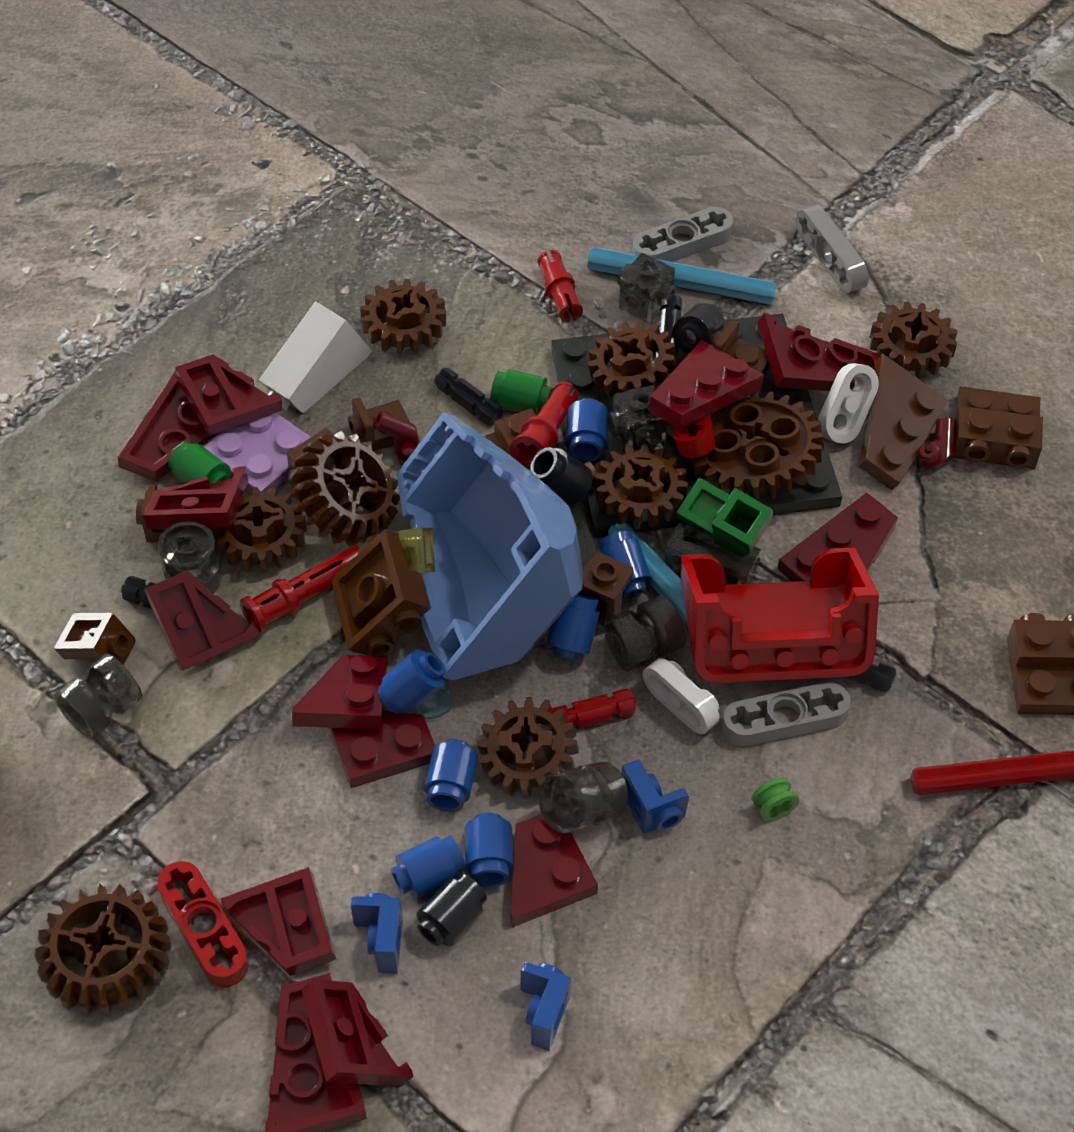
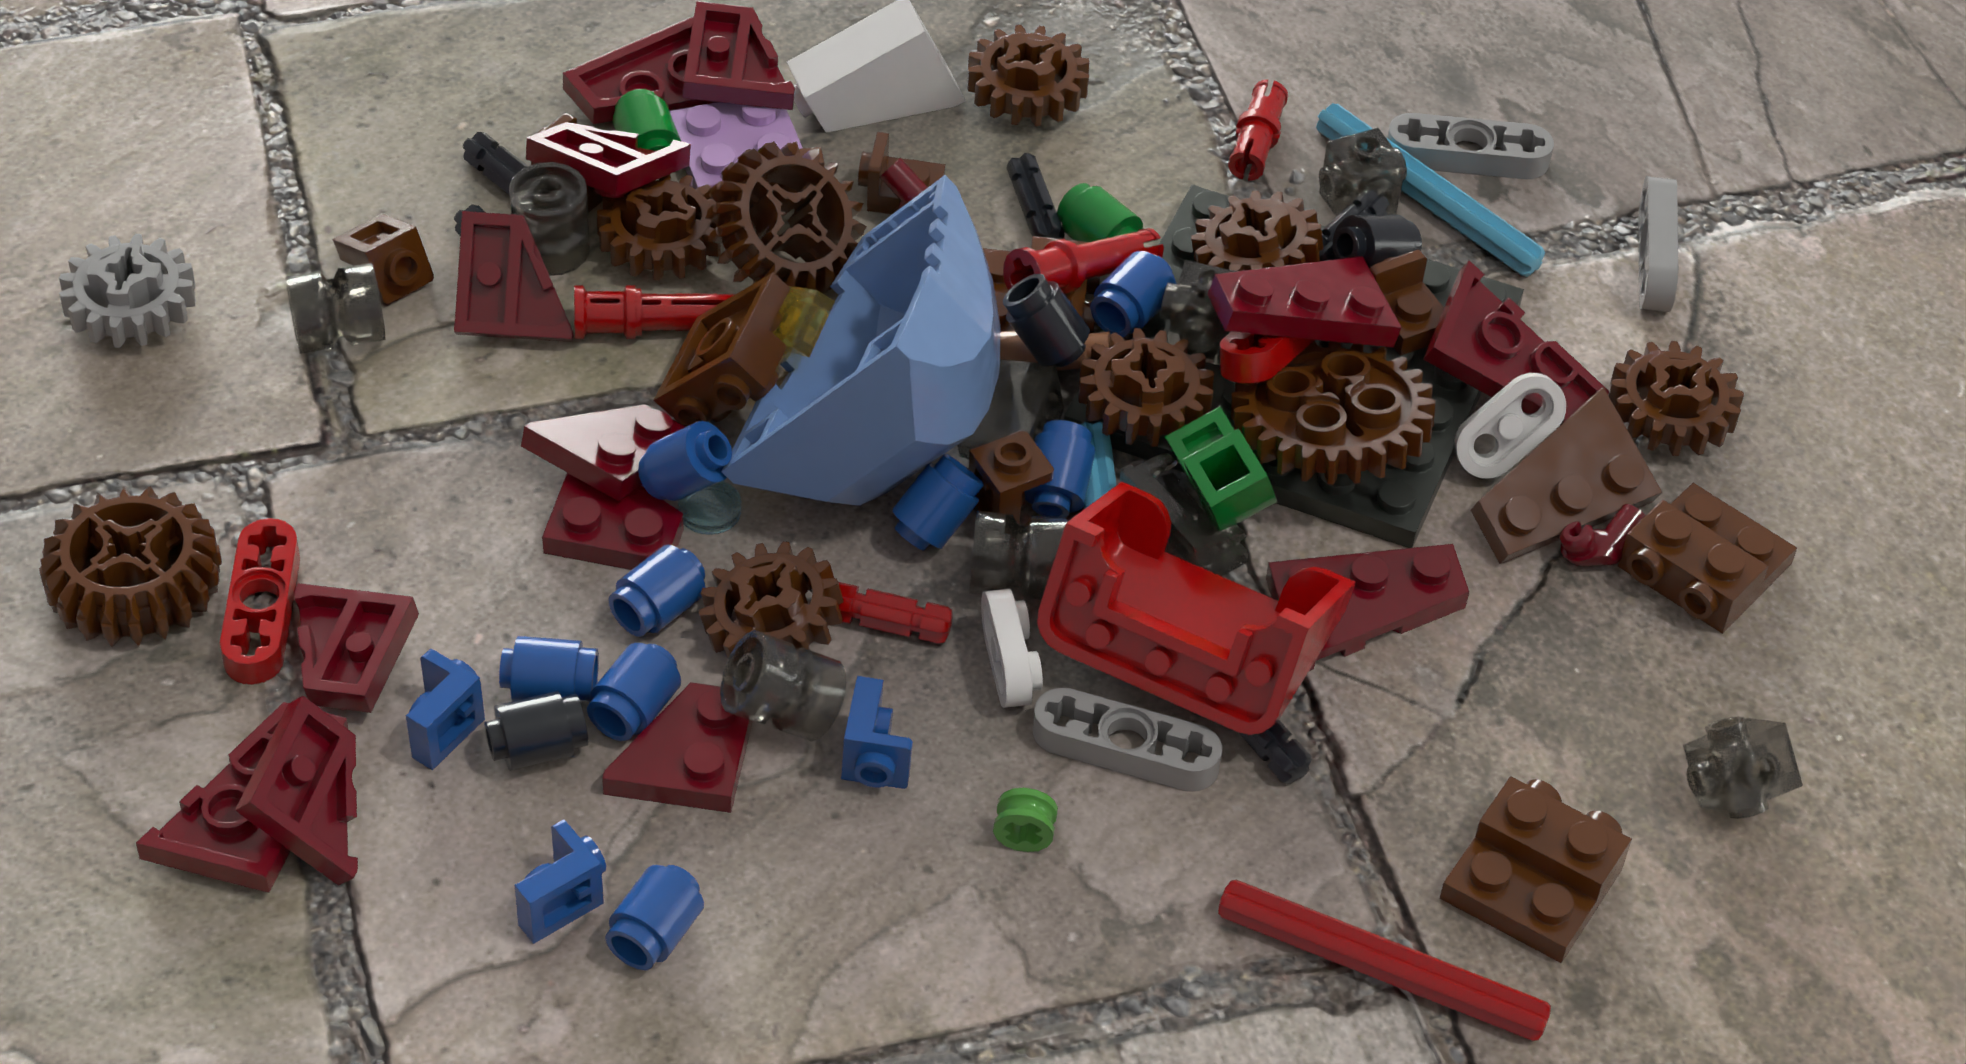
camera: 30 degrees right, 5 degrees down
none -> black axle [463,132,556,214]
none -> blue brick [605,865,704,970]

